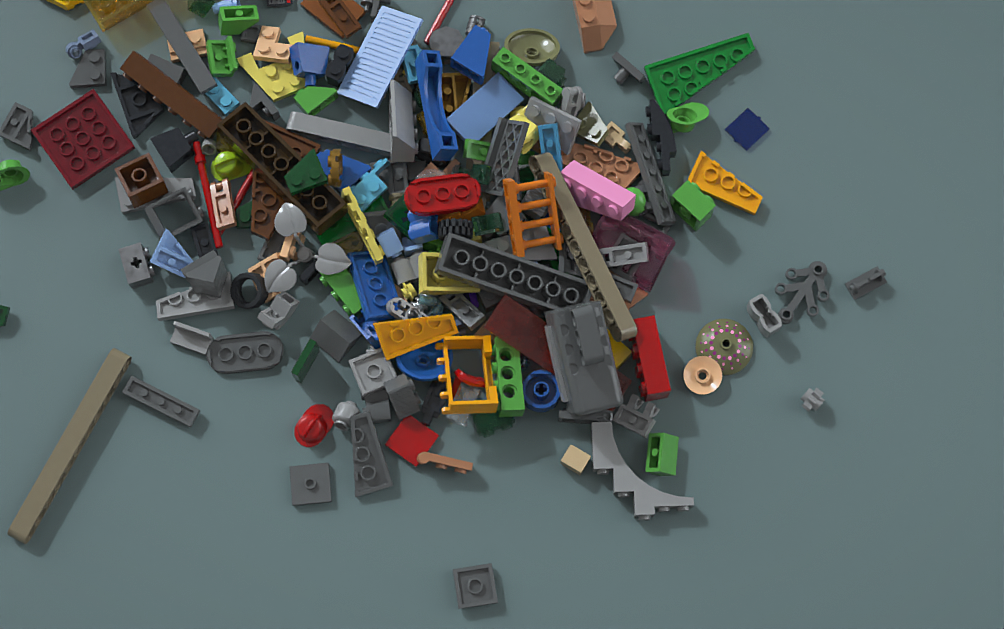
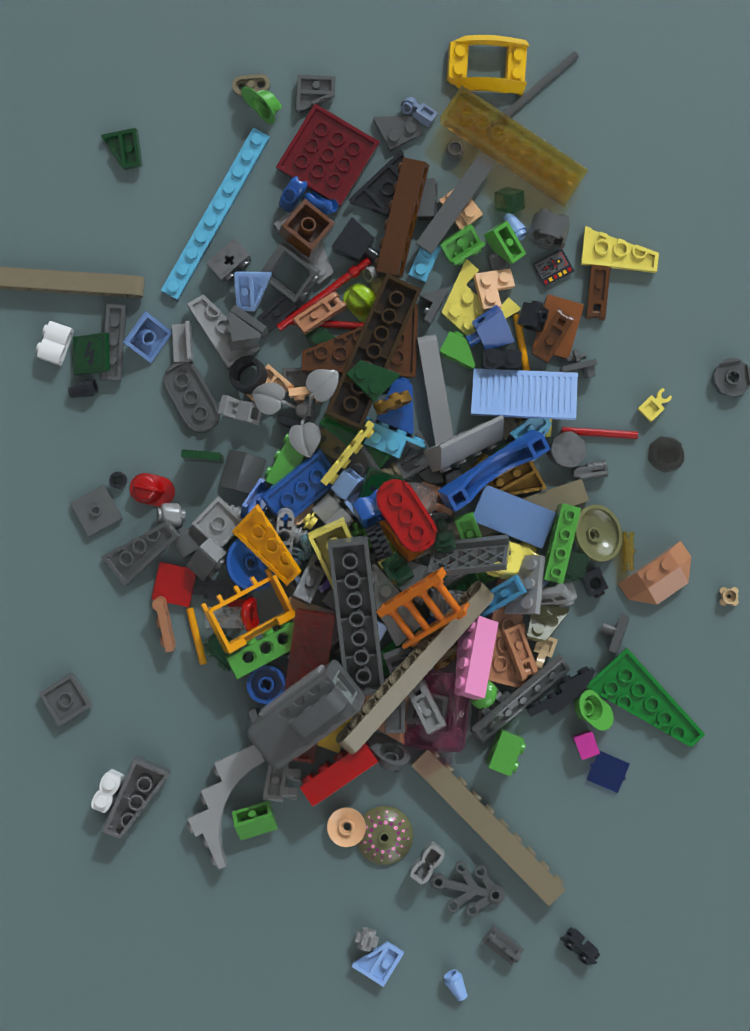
camera: 65 degrees right, 10 degrees up
blue slope [450,25,491,86] -> none
tan panel [560,445,591,475] -> none
light orange wing [688,151,763,216] -> none
none -> white brick [36,321,74,366]
none -> black cone [68,378,98,398]
none -> dark green tile [73,332,110,375]
none -> white brick [91,769,125,813]
none -> flat silver wedge [102,756,171,839]
none -> black bush [109,472,127,489]
none -> medium blue slope [123,311,172,363]
none -> medium azure plate [161,127,270,301]
none -> light orange bar [186,608,207,665]
none -> blue piece [279,176,307,213]
none -> blue piece [304,191,339,216]
none -> light blue wing [352,941,404,987]
none -> dark grey piece [368,734,410,773]
none -> dark tan brick [411,748,565,906]
none -> light blue cone [444,969,468,1001]
none -> dark grey plate [446,140,465,159]
none -> nougat plate [501,623,538,681]
none -> black brick [517,300,549,332]
none -> black hinge [560,927,600,965]
none -> dark pink panel [571,730,600,760]
none -> black brick [579,567,608,598]
none -> clear yellow pin [620,532,636,571]

